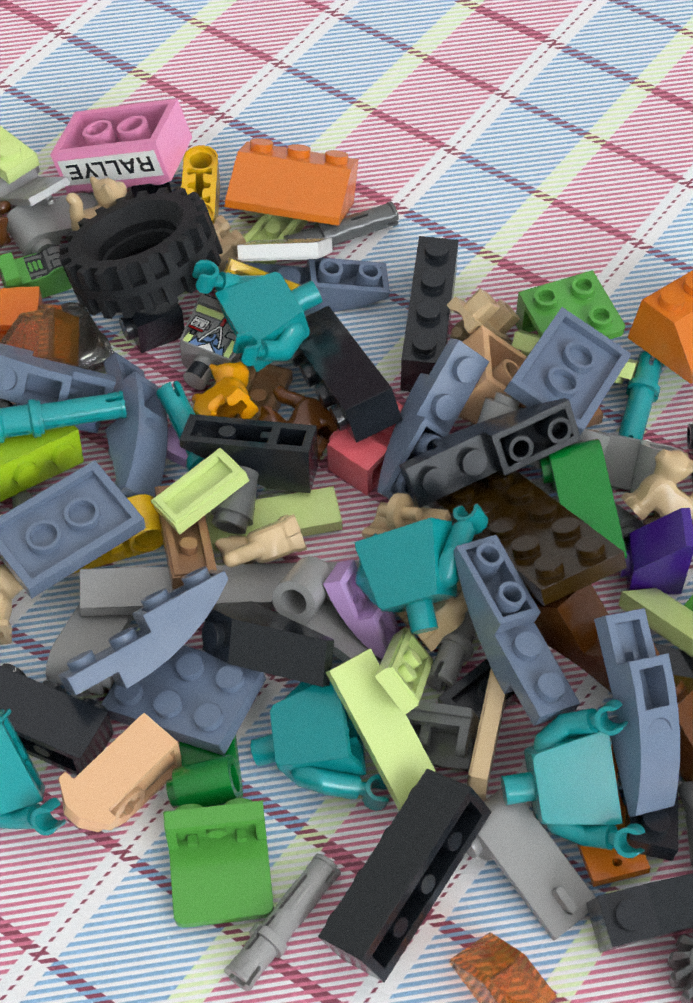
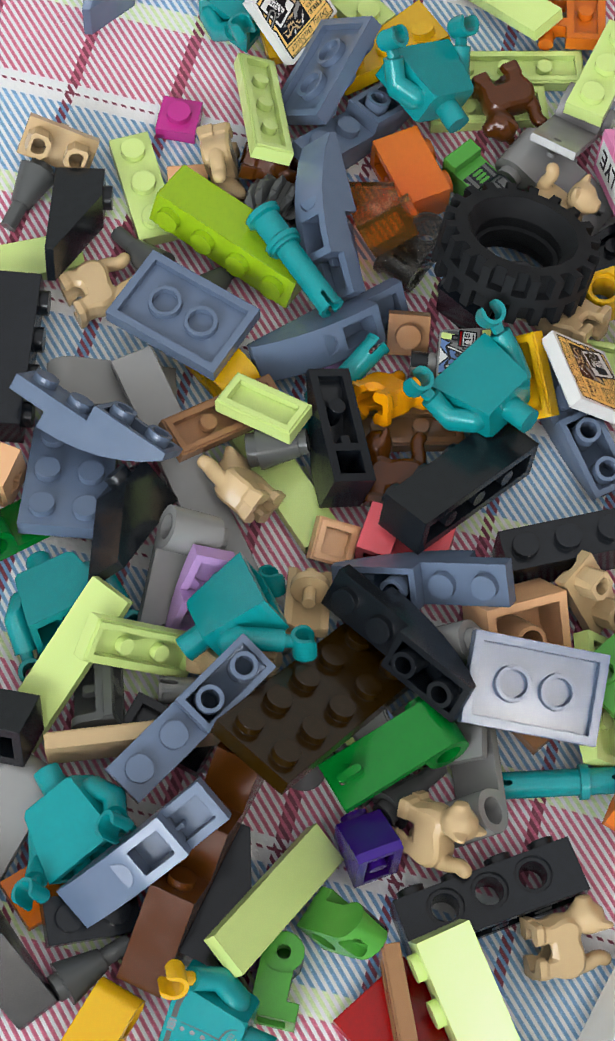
camera: 65 degrees right, 10 degrees up
none -> light nougat tile [306,516,362,565]
none -> medium nougat plate [386,310,431,356]

